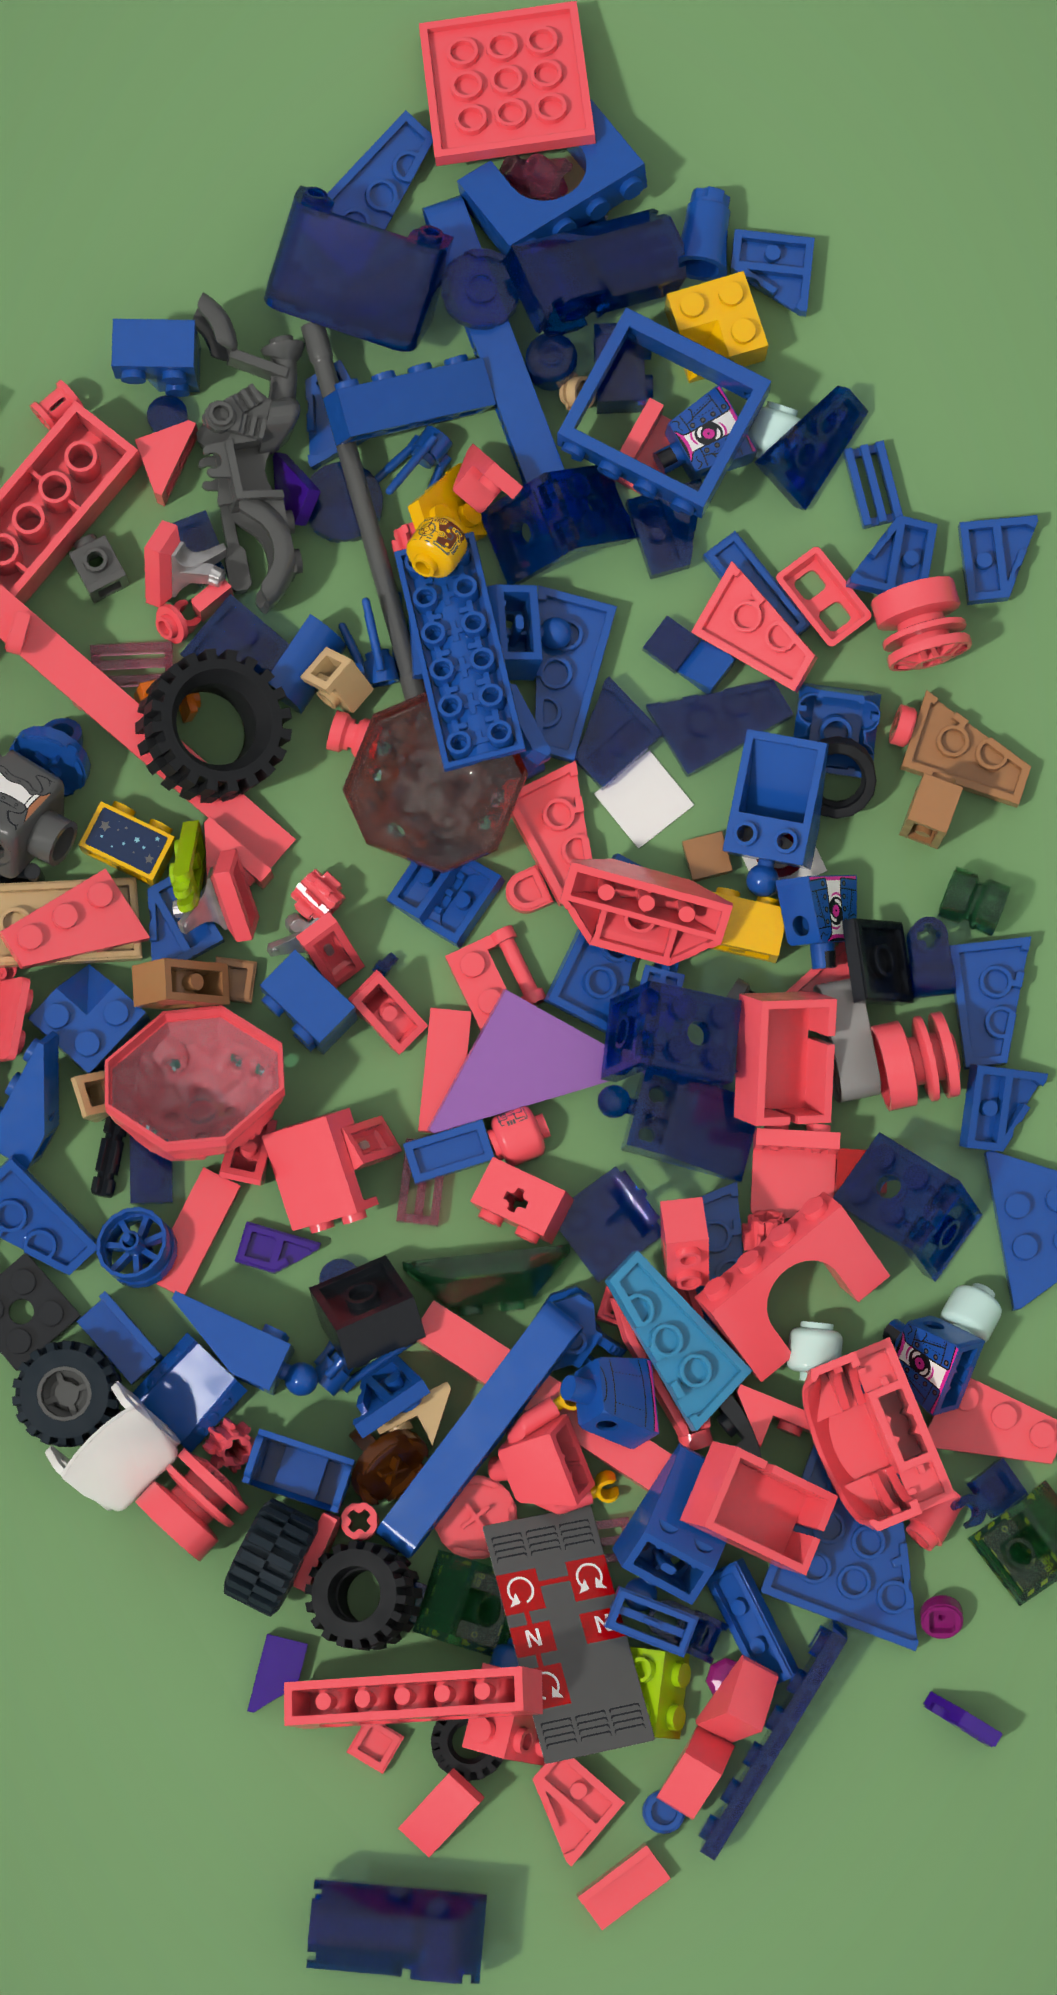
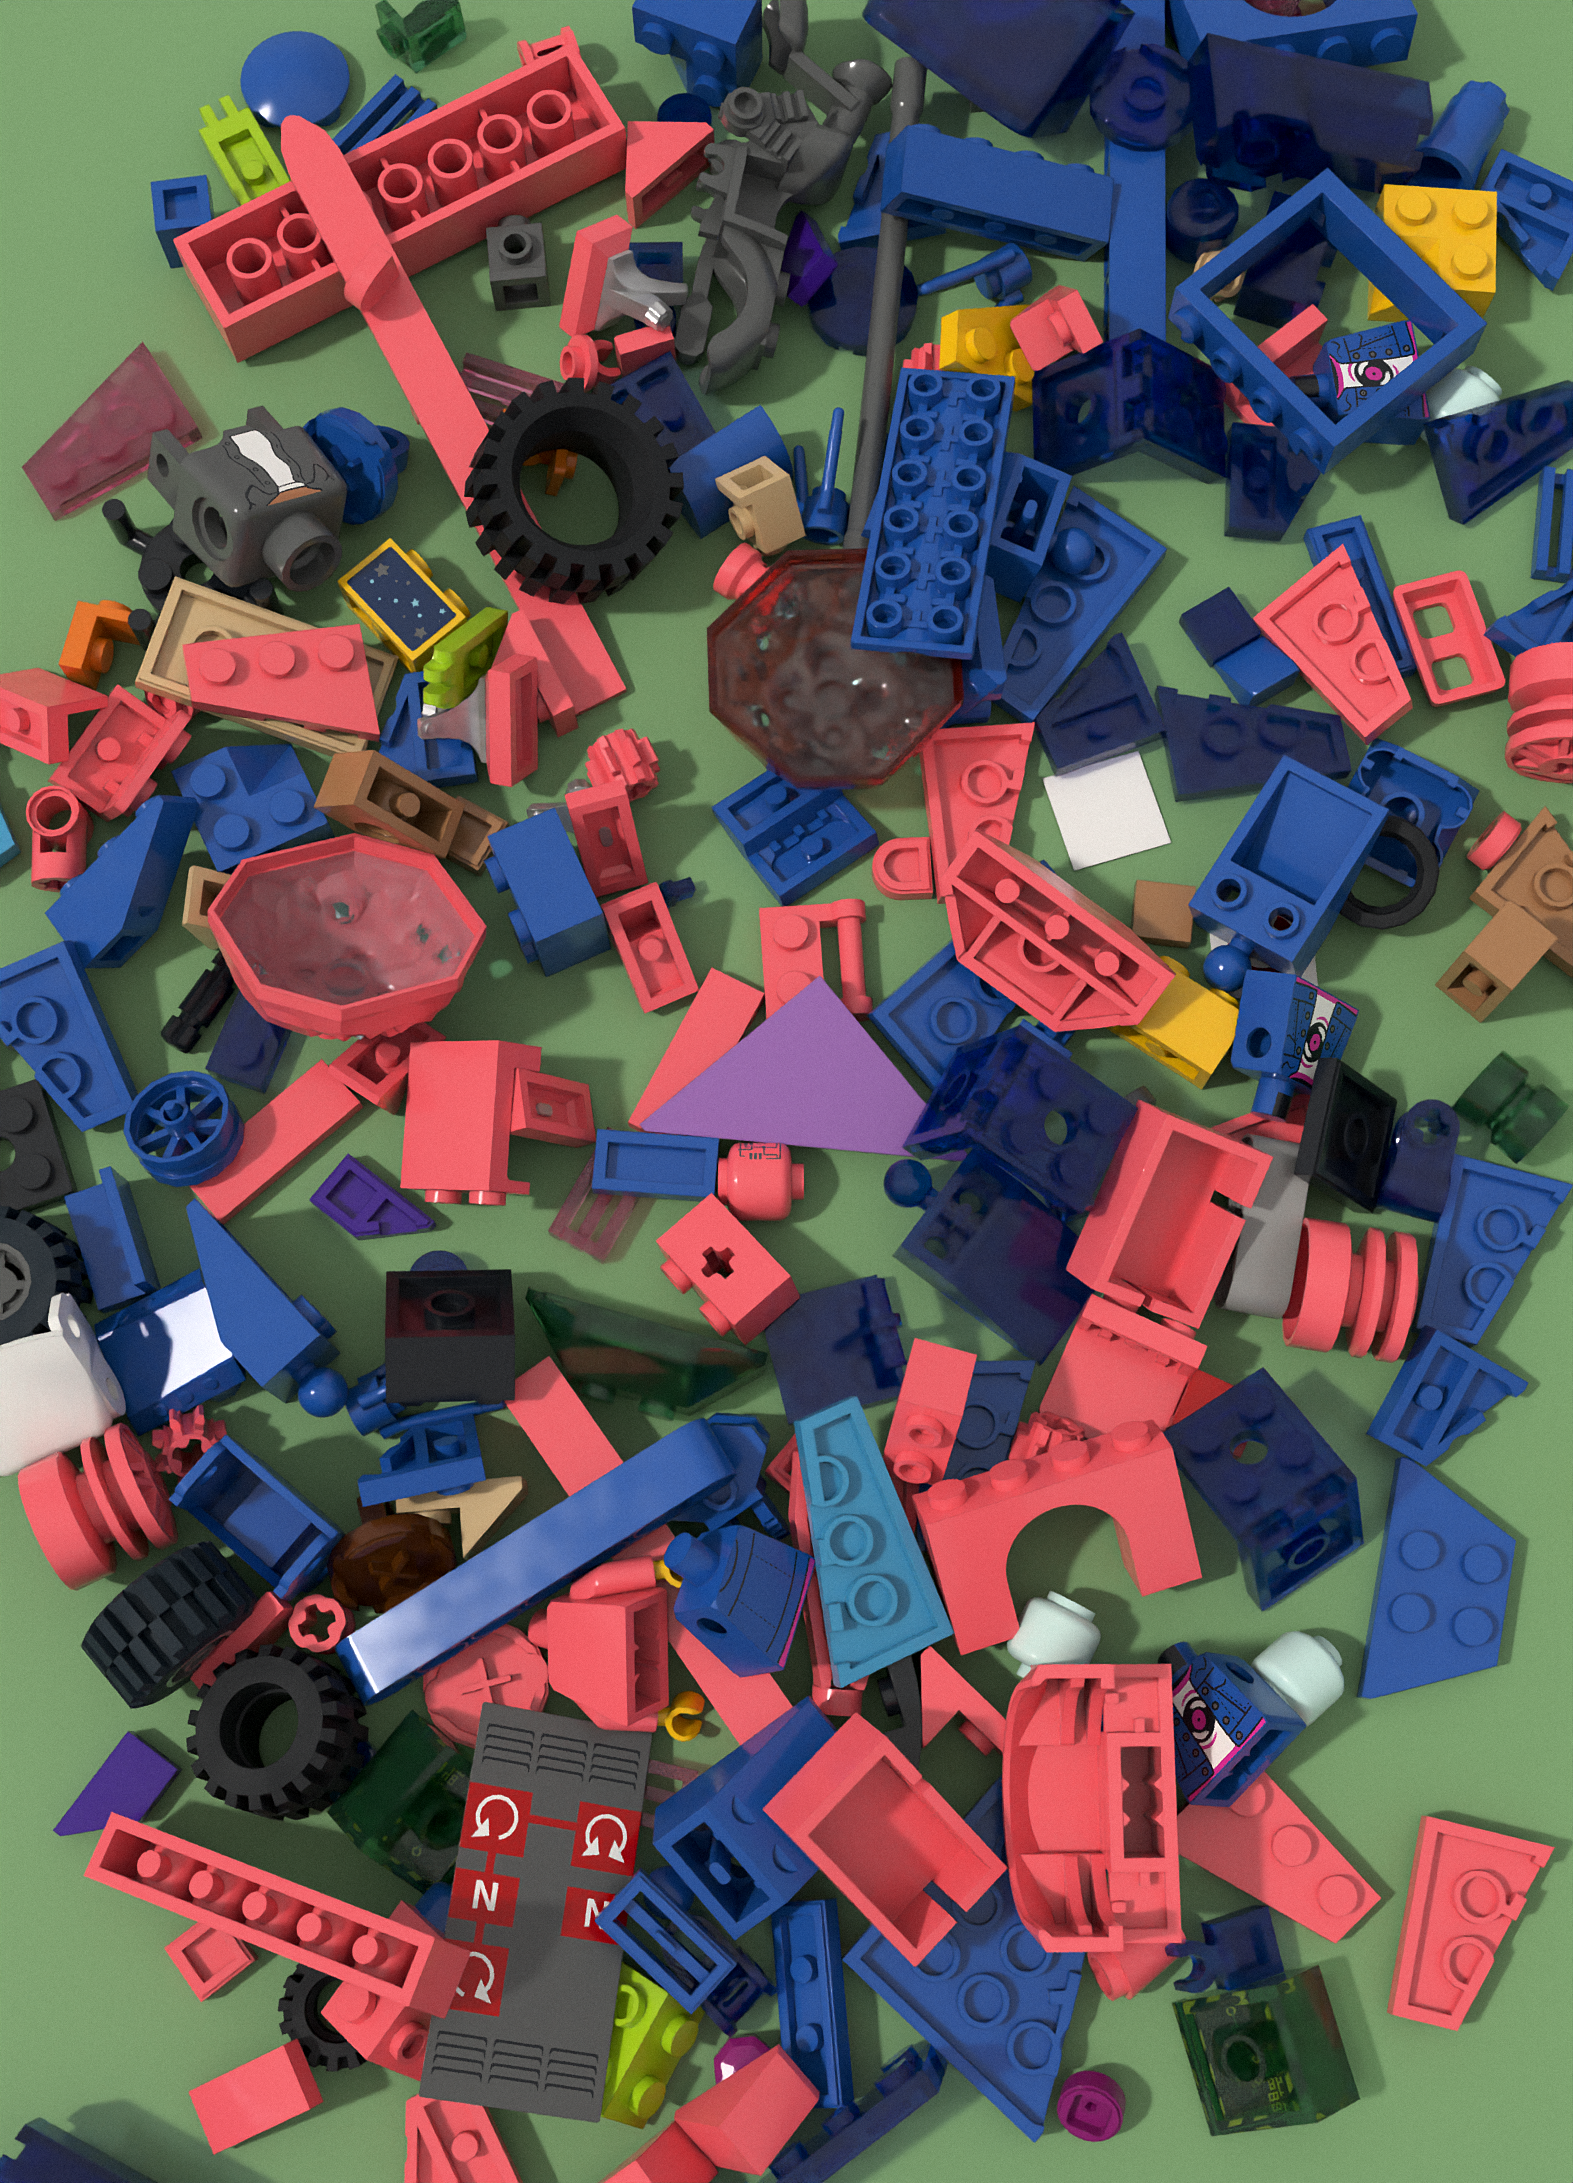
camera: 25 degrees right, 5 degrees down
yellow head [406,516,468,578] -> none

